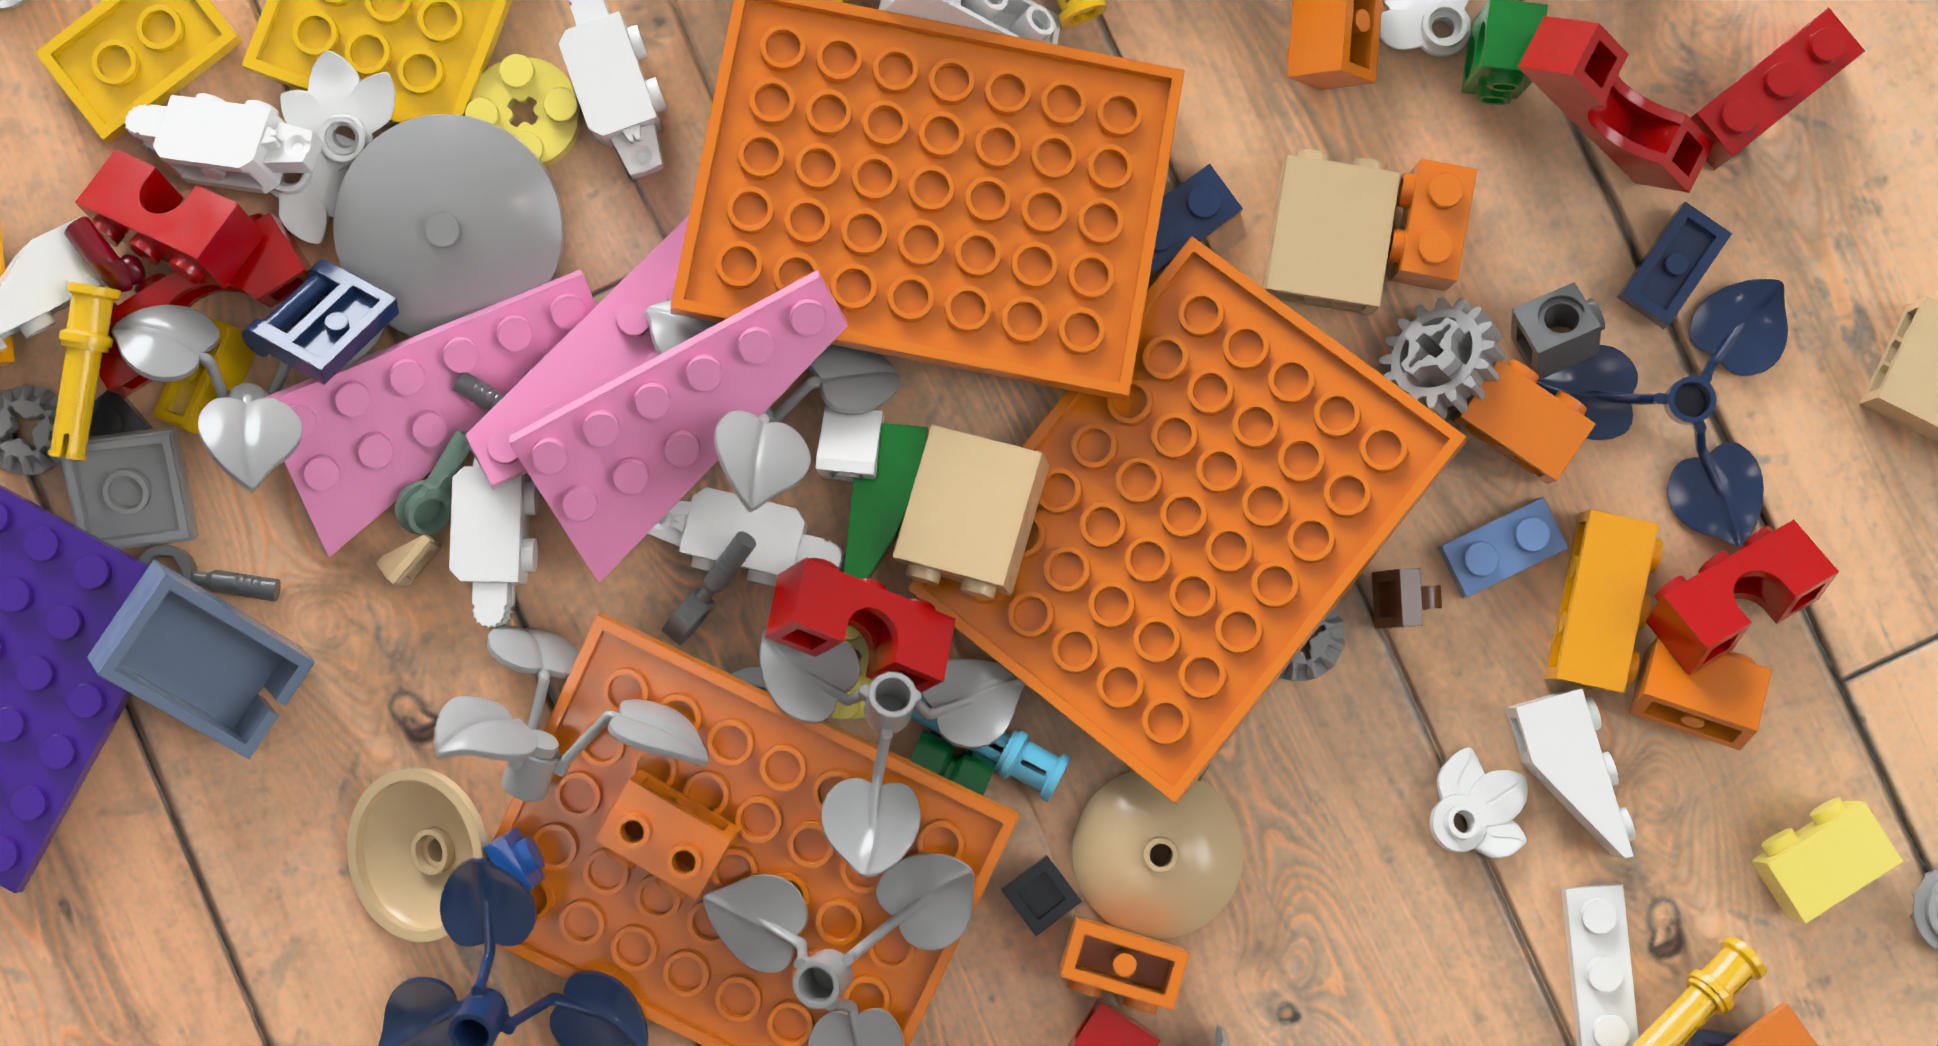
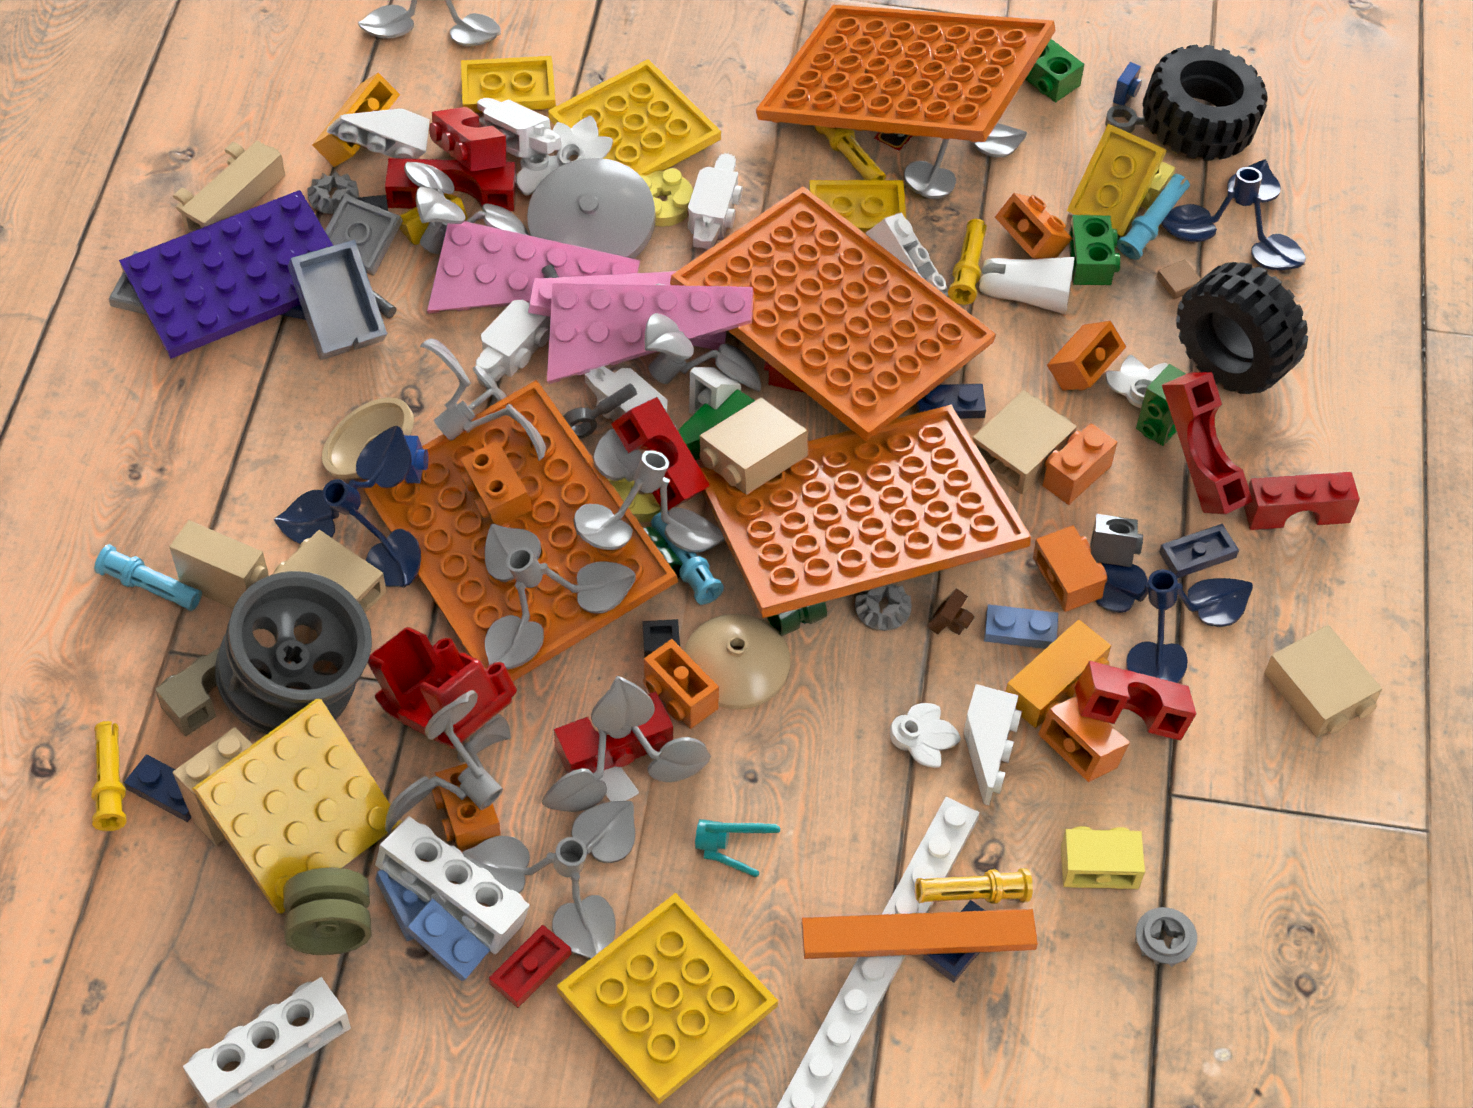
camera: 30 degrees right, 30 degrees down
yellow pin [48,282,121,461] -> none
dark red arm [64,217,145,292] -> none
dark blue plate [242,260,399,385] -> none
tan slope [376,535,442,587] -> none
sand green plate [395,429,471,535] -> none
light grey gear [1379,297,1505,420] -> none

